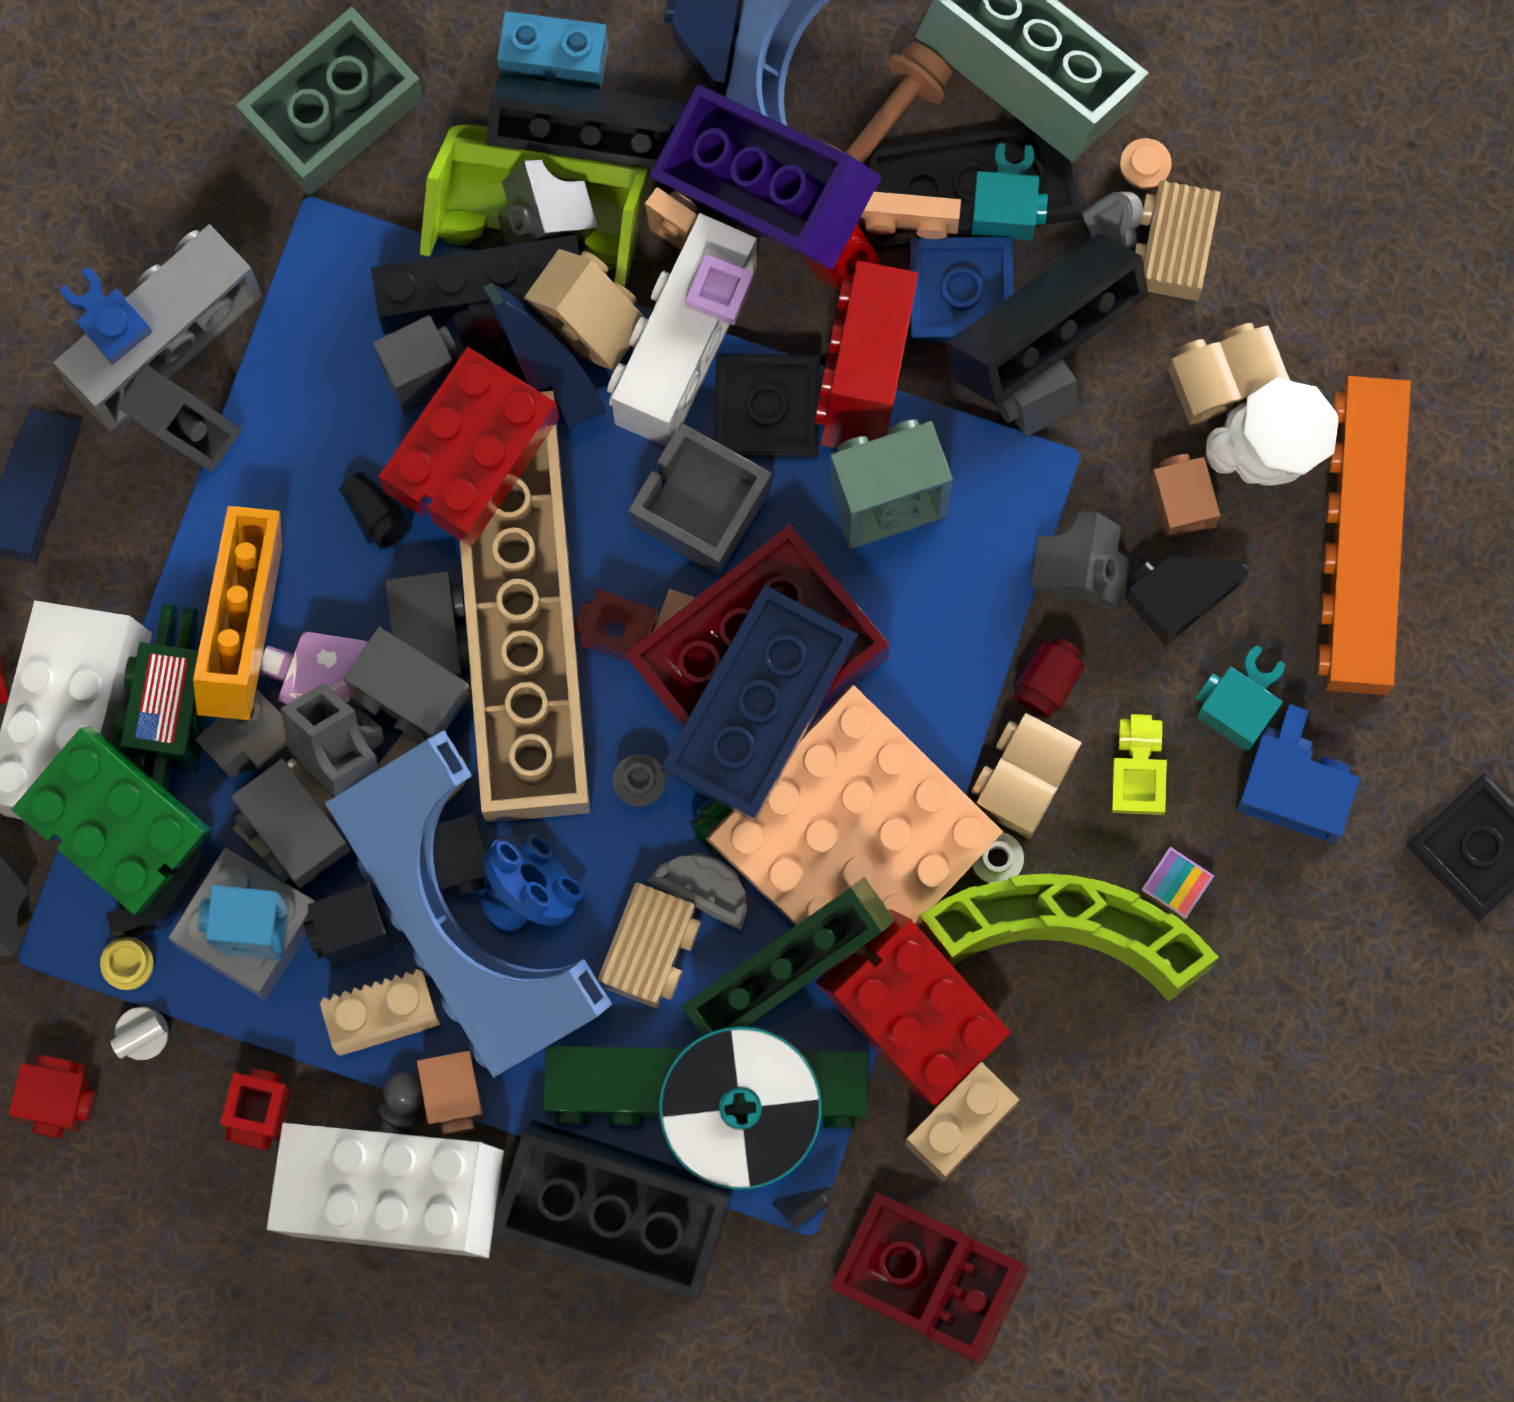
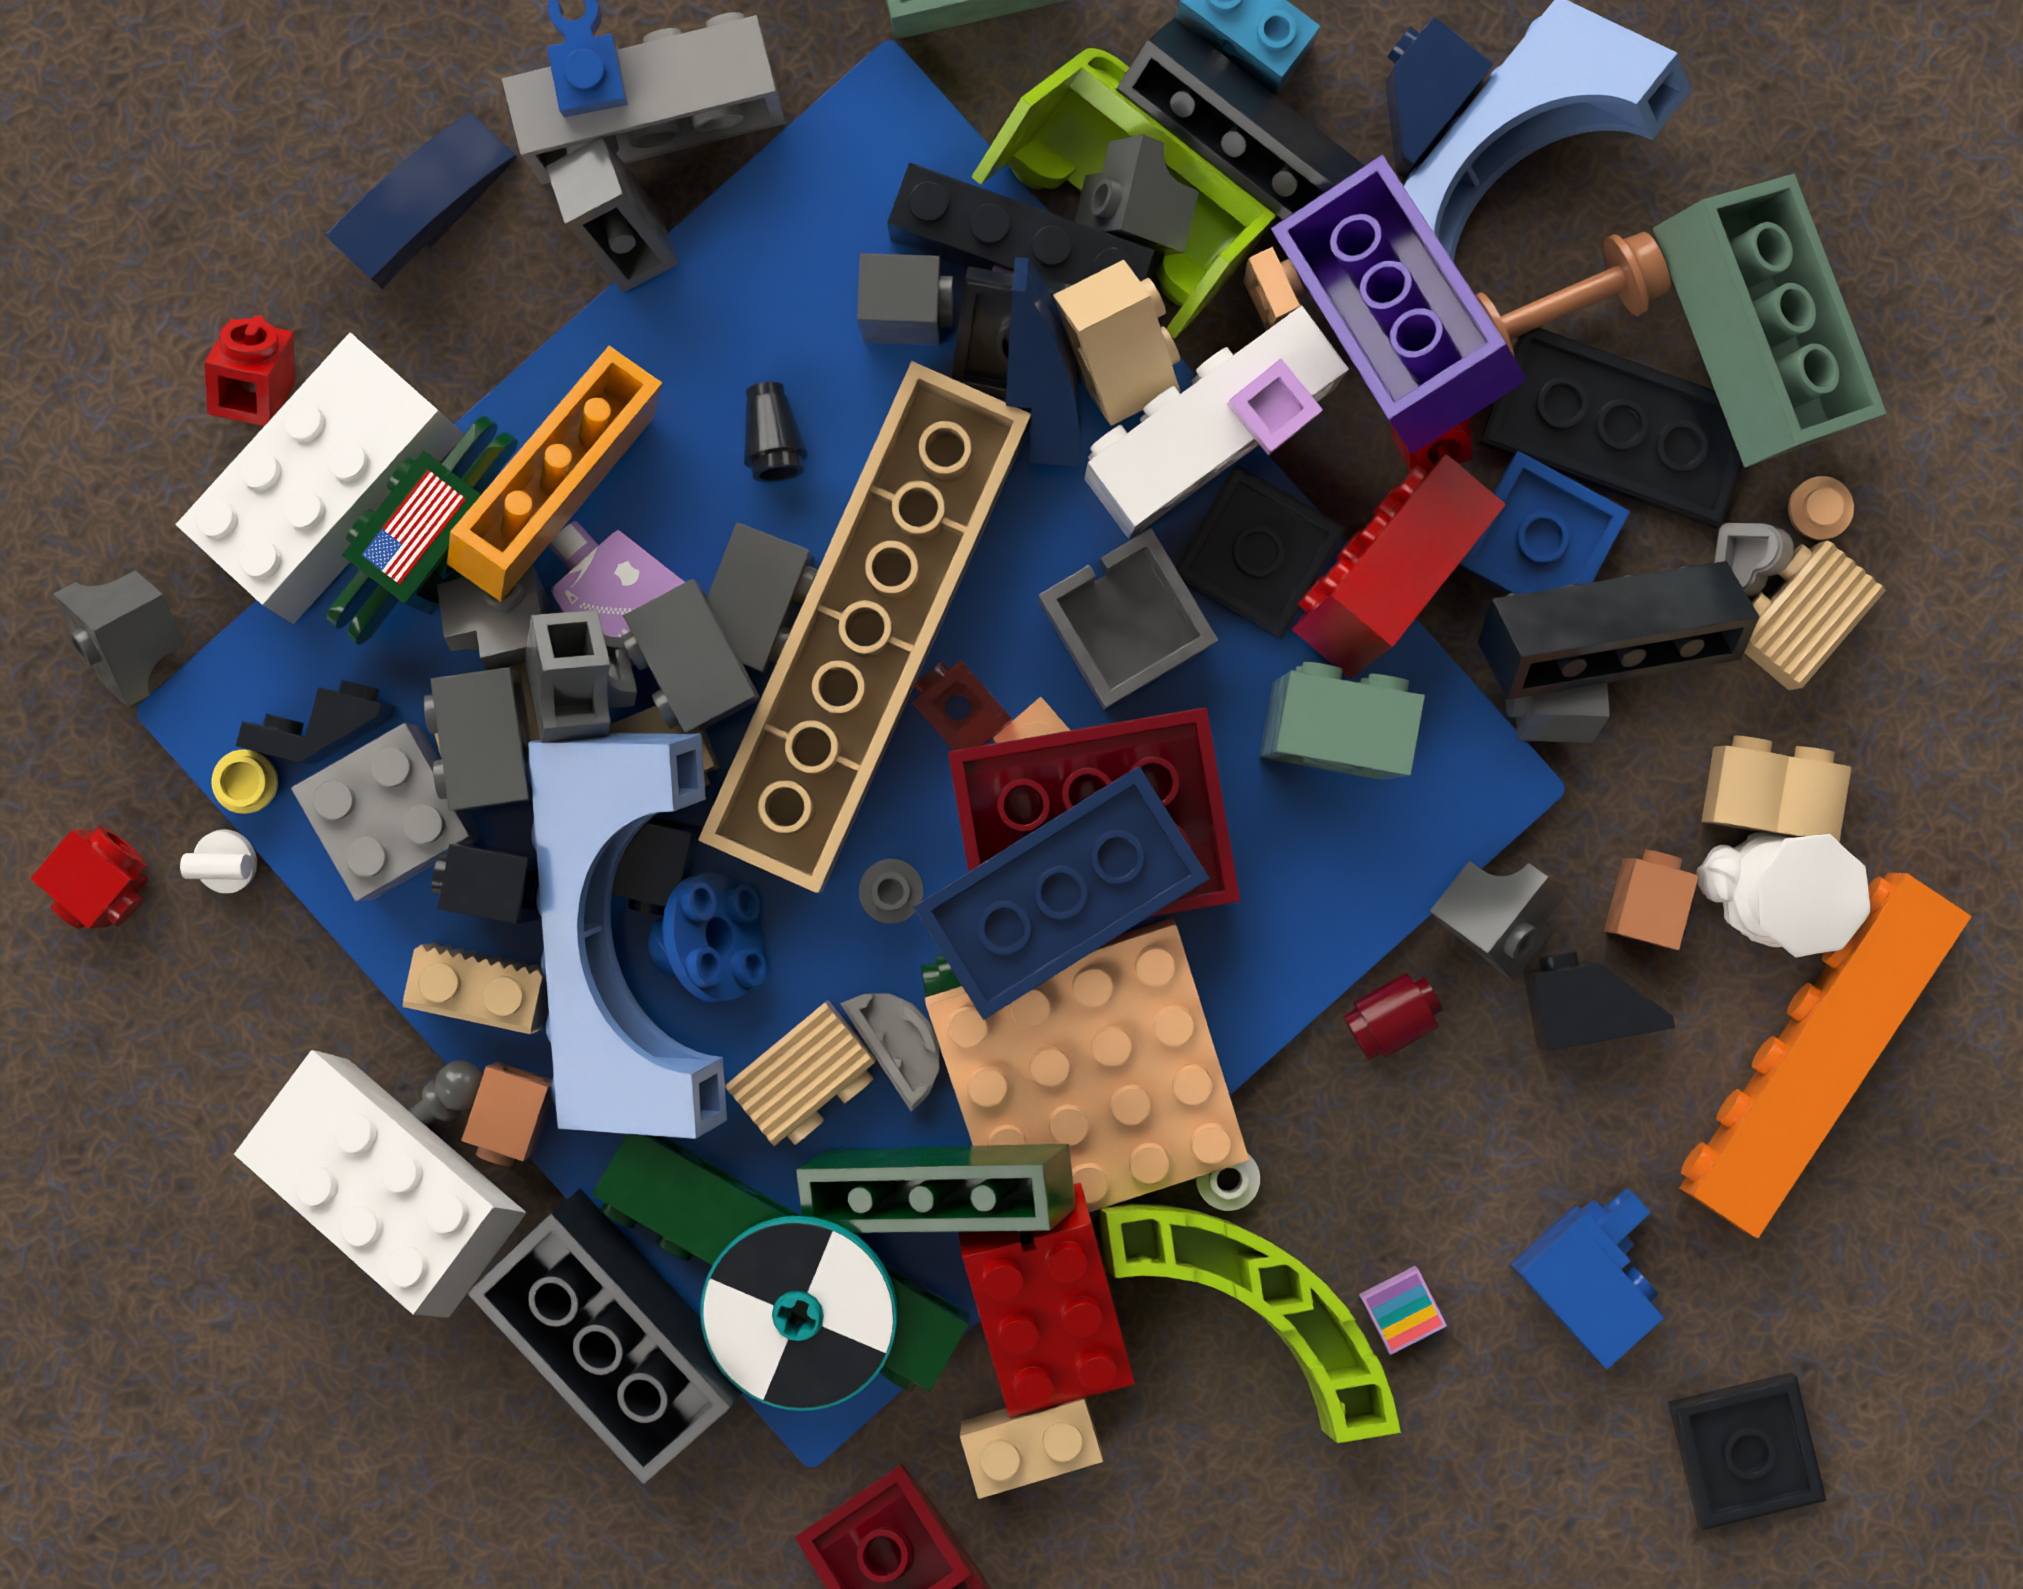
camera: 25 degrees right, 10 degrees up
green piece [11,726,213,915] -> none
dark azure brick [198,885,289,961] -> none
red brick [220,1068,292,1151] -> none
red piece [379,347,559,548] -> none
clear smoke slope [771,1187,835,1231] -> none
light nougat plate [857,192,961,239] -> none
teal brick [971,143,1048,241] -> none
tan brick [971,713,1082,840] -> none
neon yellow plate [1112,714,1167,815] -> none
teal brick [1196,645,1285,753] -> none

